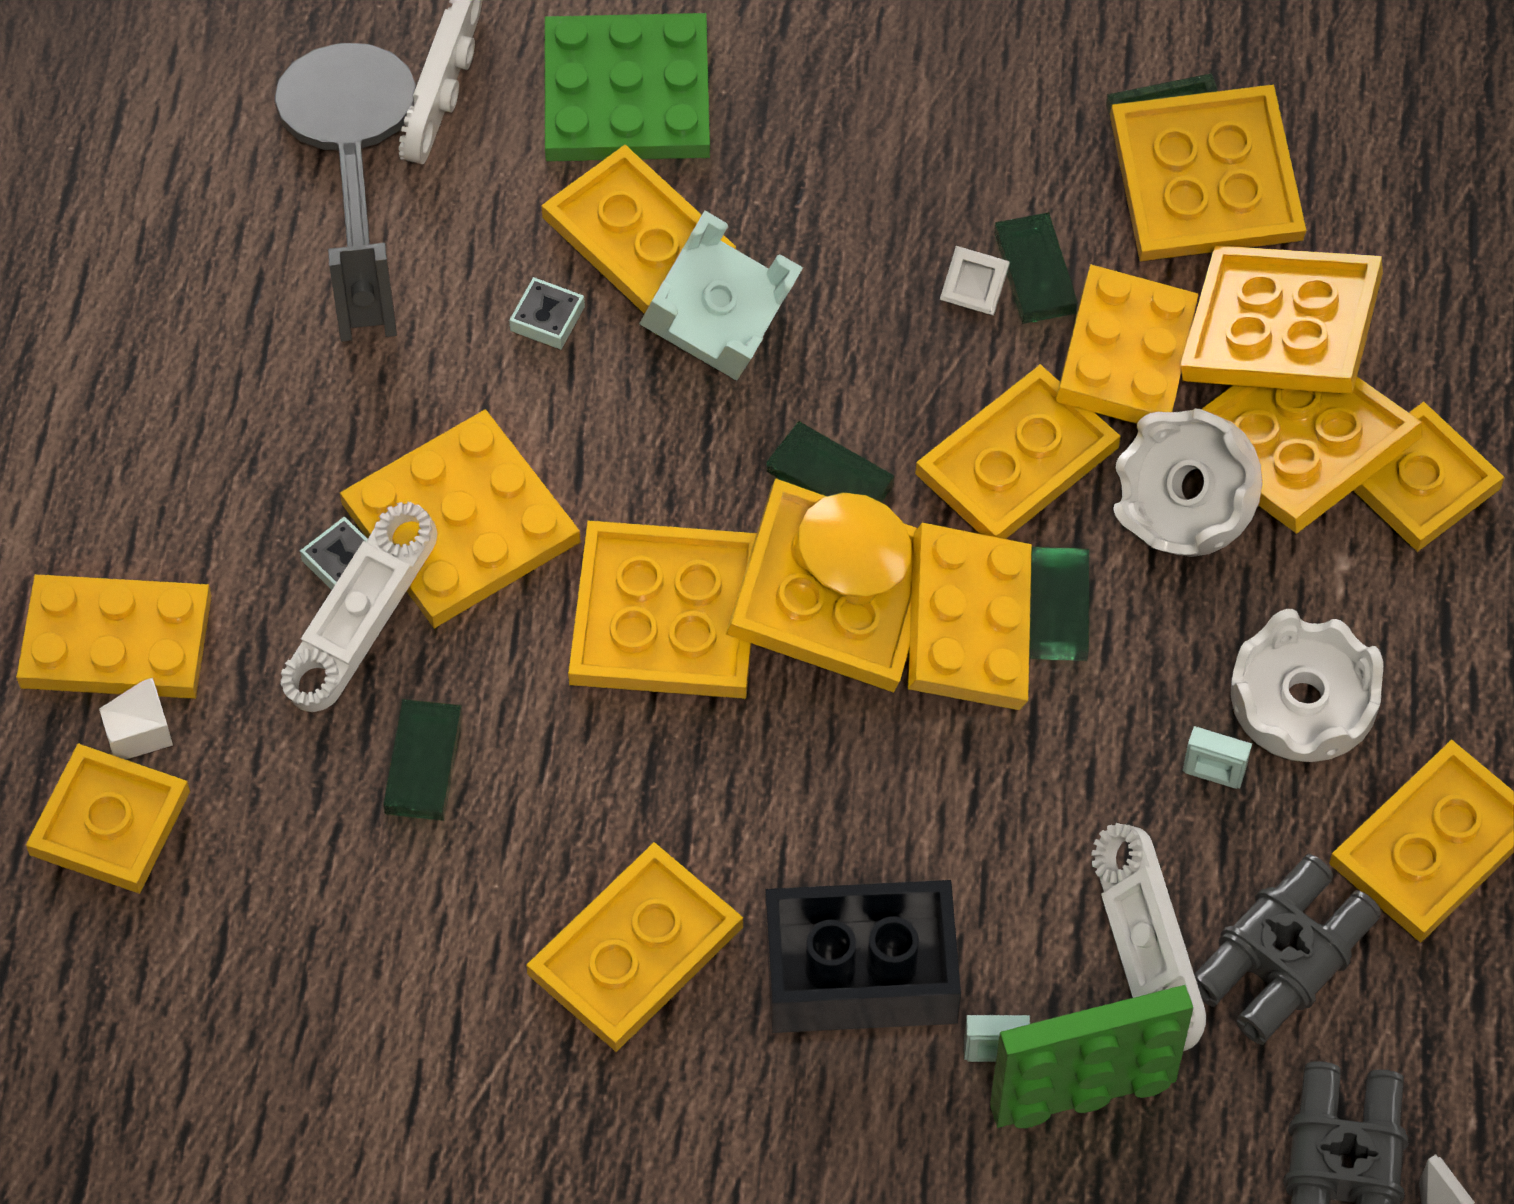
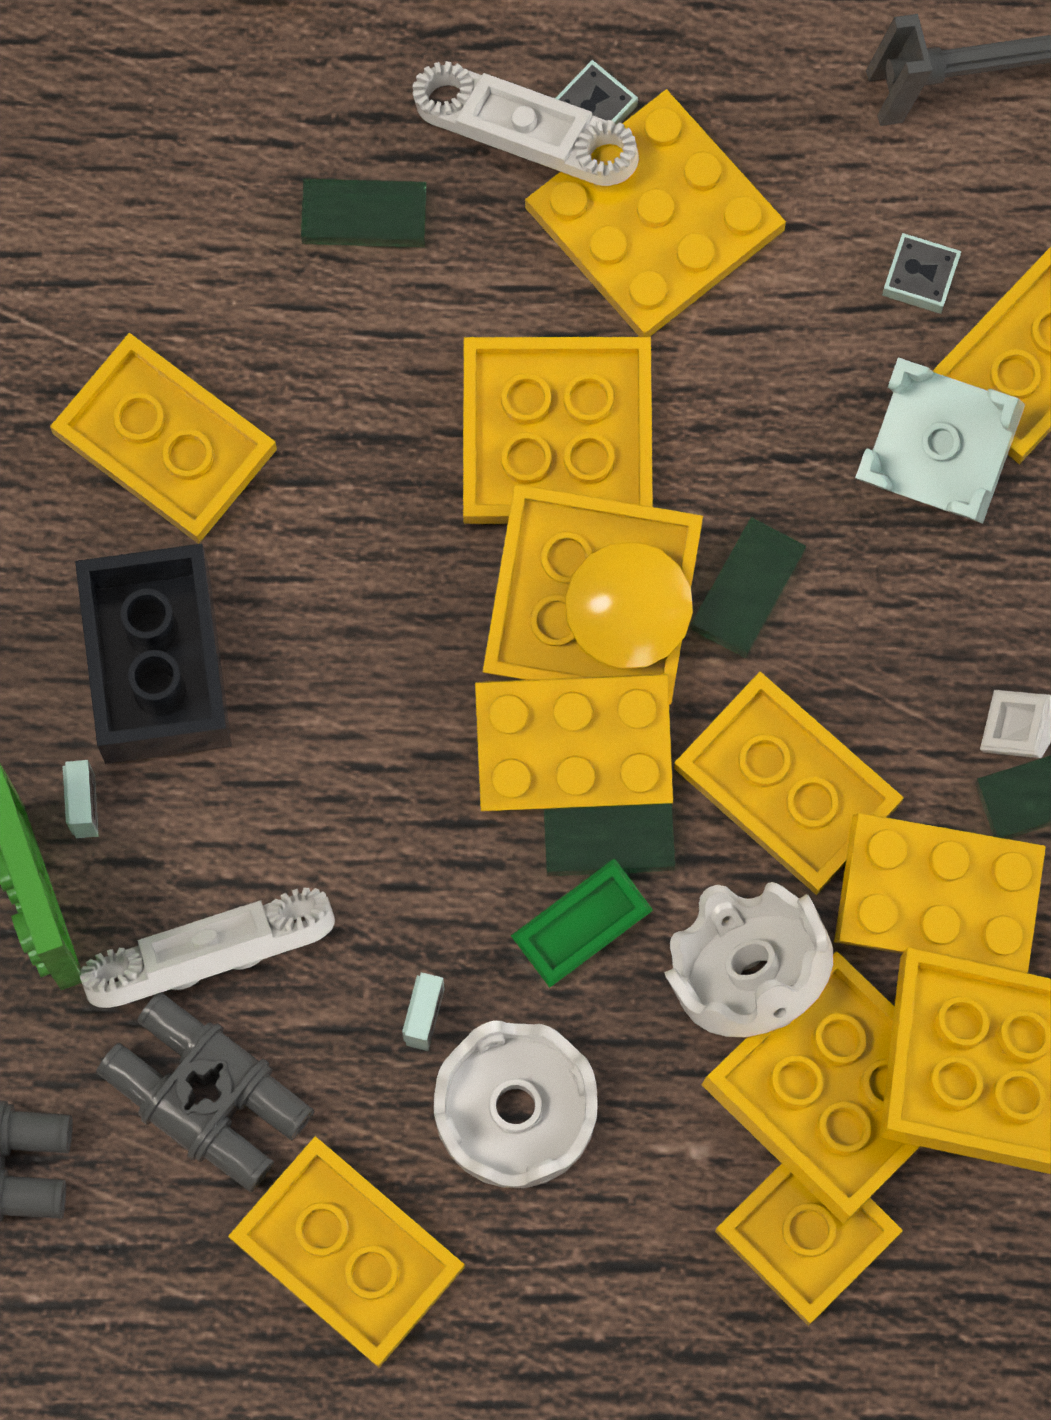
camera: 85 degrees right, 15 degrees up
none -> green tile [511,858,653,988]

